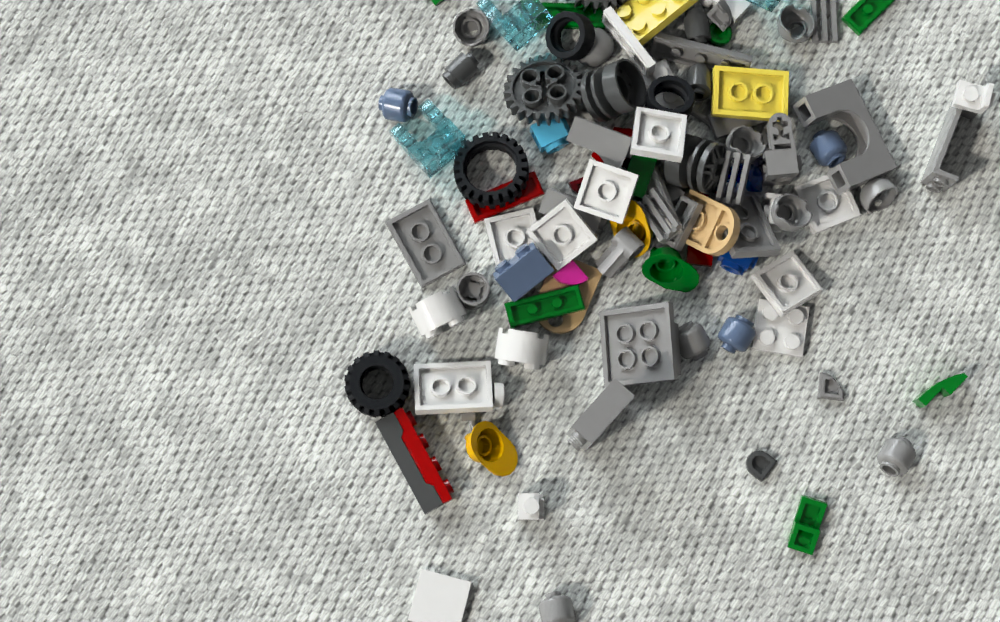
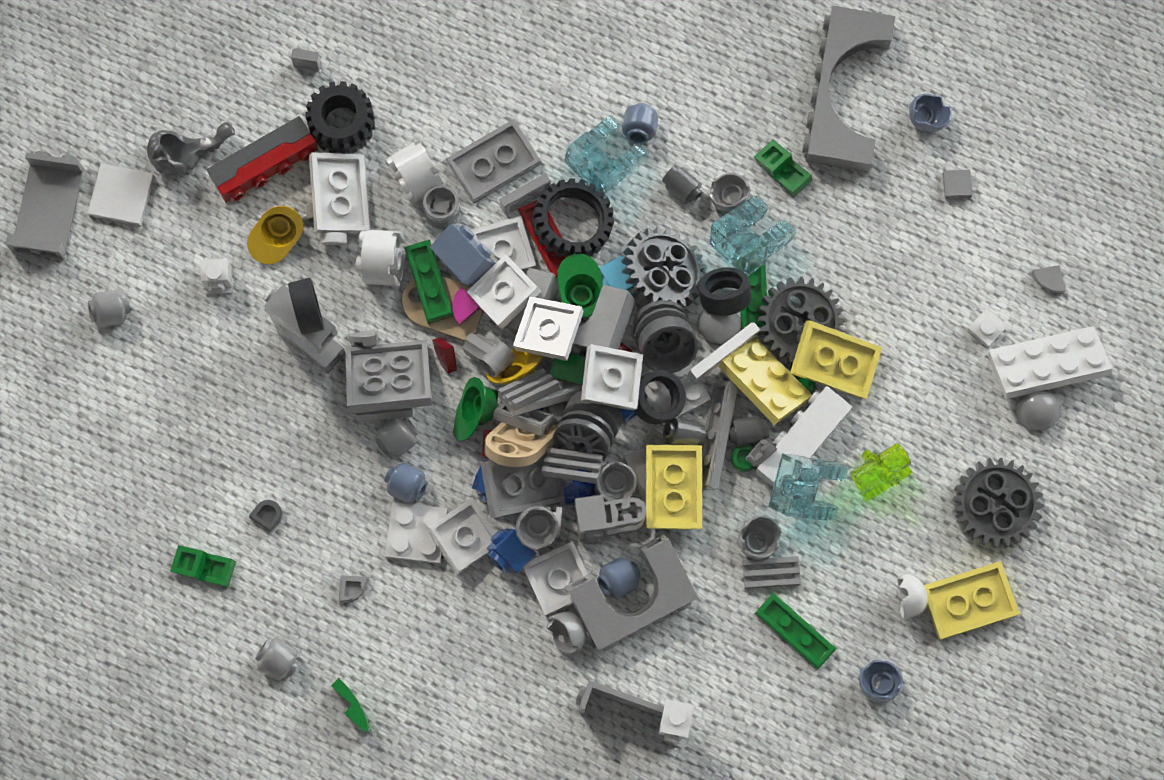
camera: 90 degrees right, 5 degrees down
none -> dark grey hair [147,122,235,175]
none -> black tyre [288,277,324,335]
none -> light grey tile [291,48,321,71]
none -> light grey tile [348,329,377,347]
none -> dark red tile [432,337,457,374]
none -> blue brick [487,529,537,574]
none -> light grey tile [499,173,551,215]
none -> green piece [558,254,603,317]

